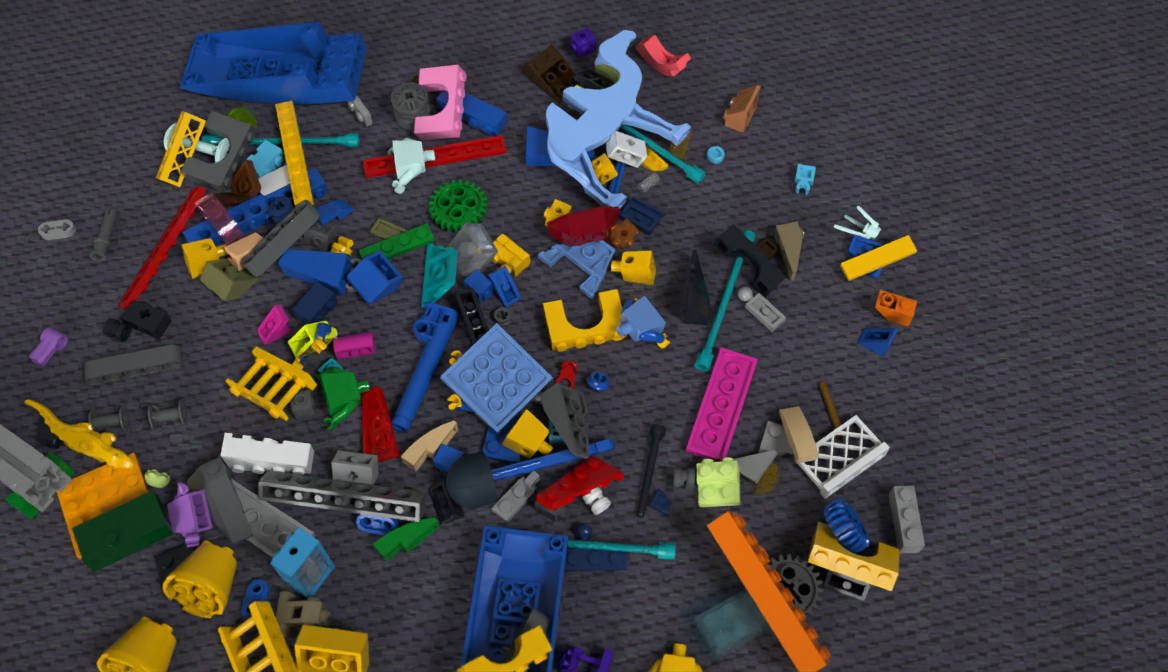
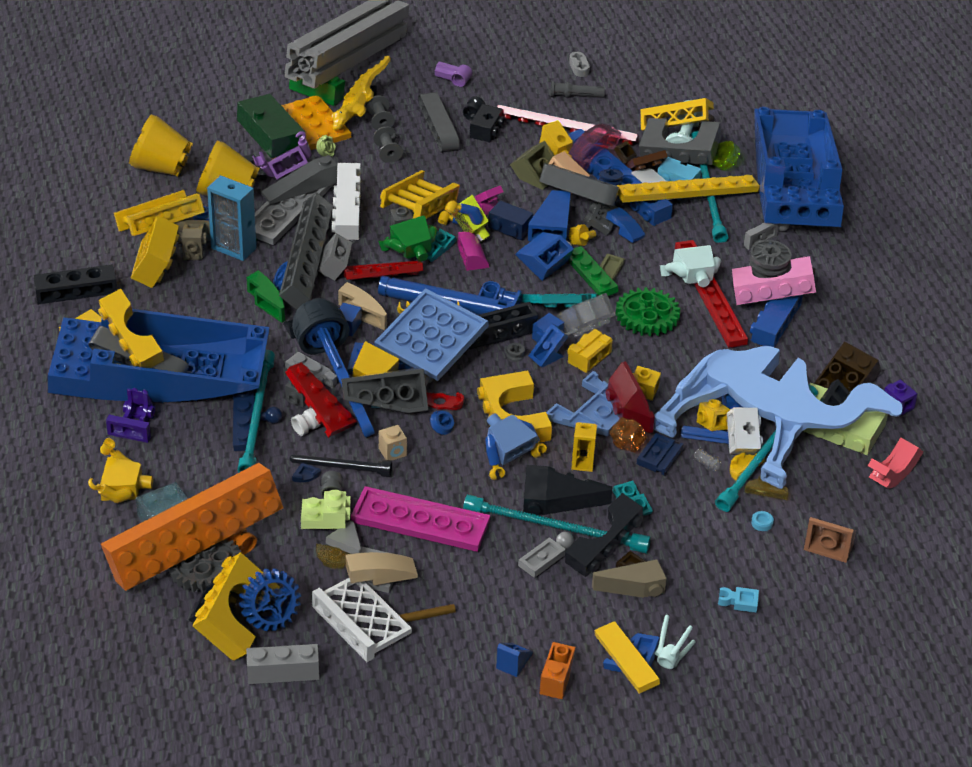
camera: 85 degrees right, 20 degrees down
none -> tan brick [379,425,407,460]
none -> teal slope [612,480,653,516]

